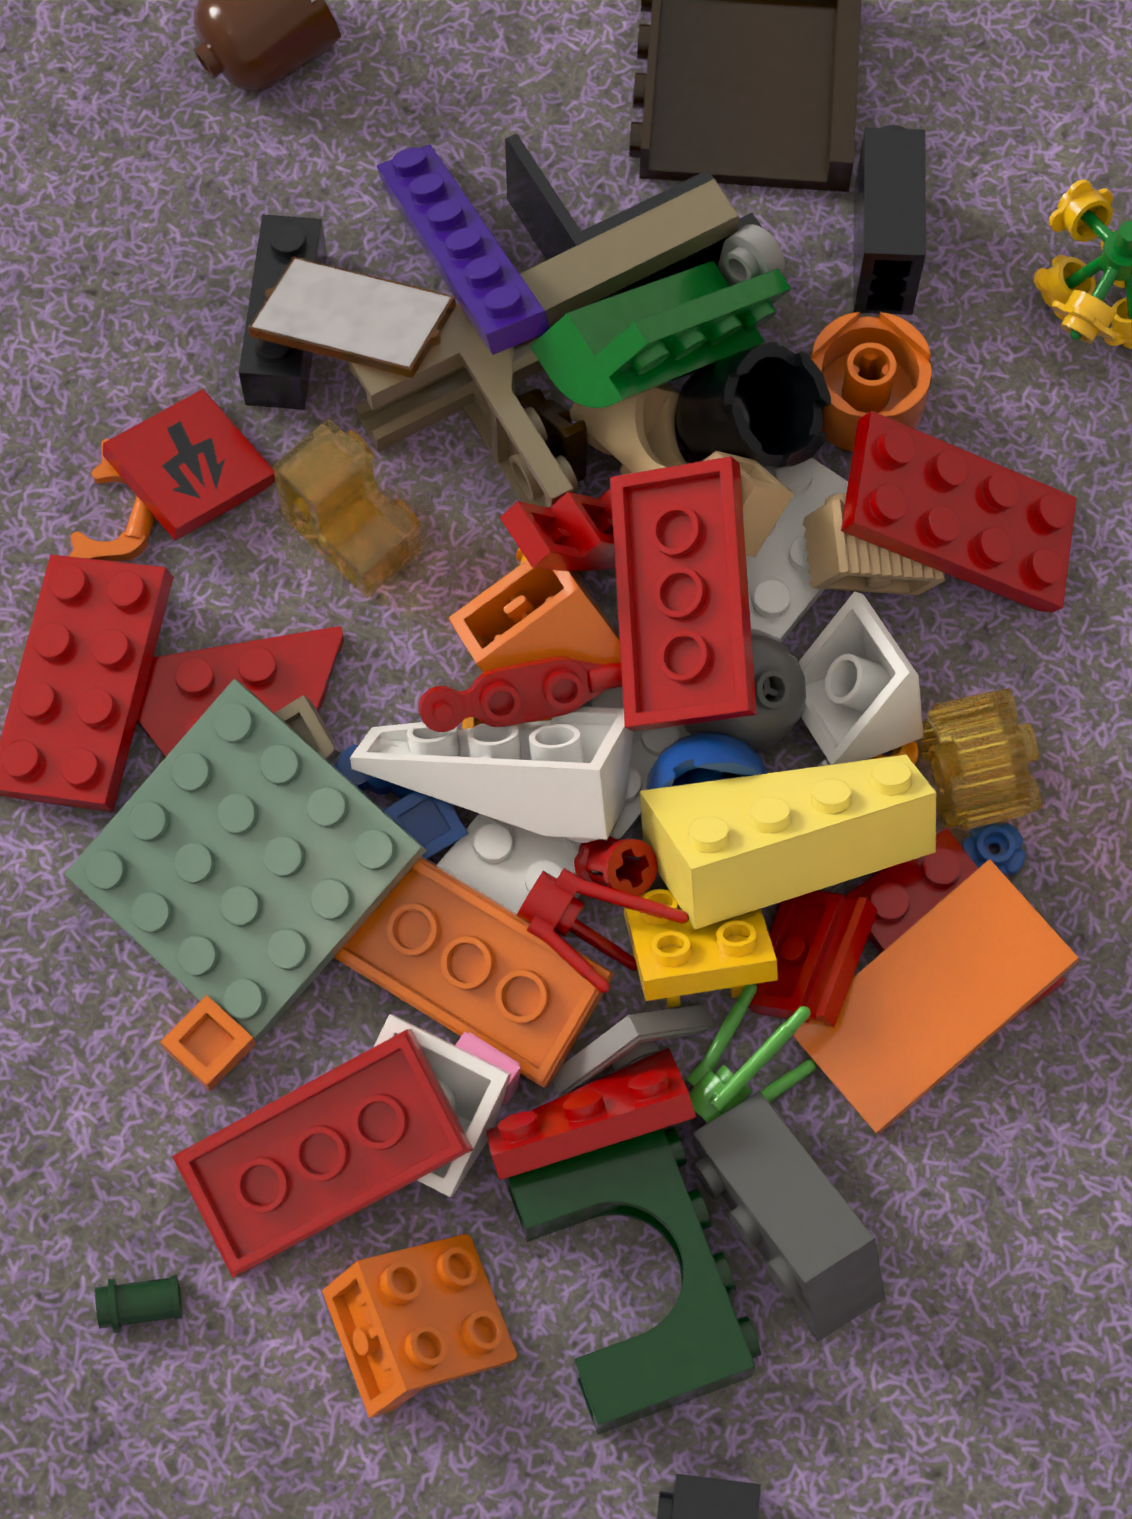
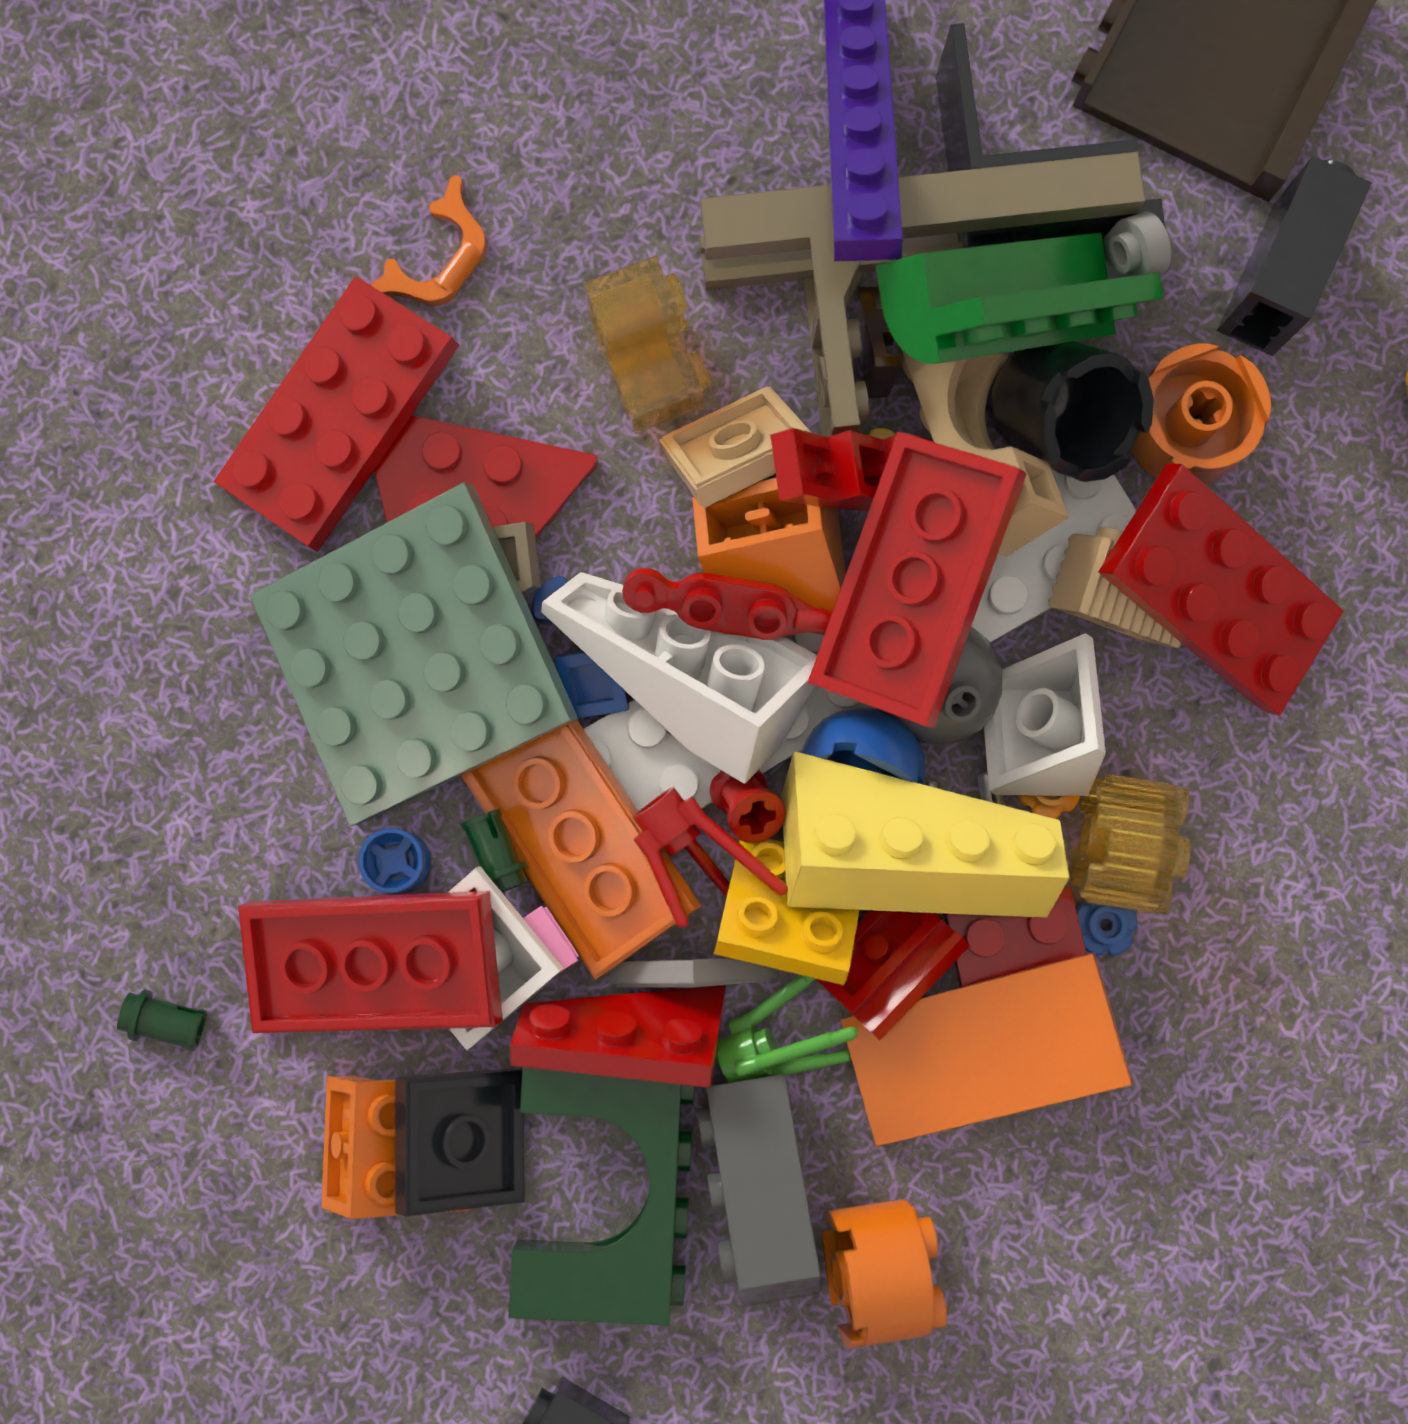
camera: 20 degrees right, 15 degrees up
red tile [103,389,276,541] -> none
orange plate [160,995,256,1092] -> none
black brick [239,214,327,410] -> none
flat silver piece [248,257,457,378] -> none
none -> blue wheel [358,828,431,894]
none -> black tile [395,1069,524,1217]
none -> dark green pin [461,809,529,893]
none -> tan tile [659,386,812,508]
none -> orange brick [822,1199,947,1349]

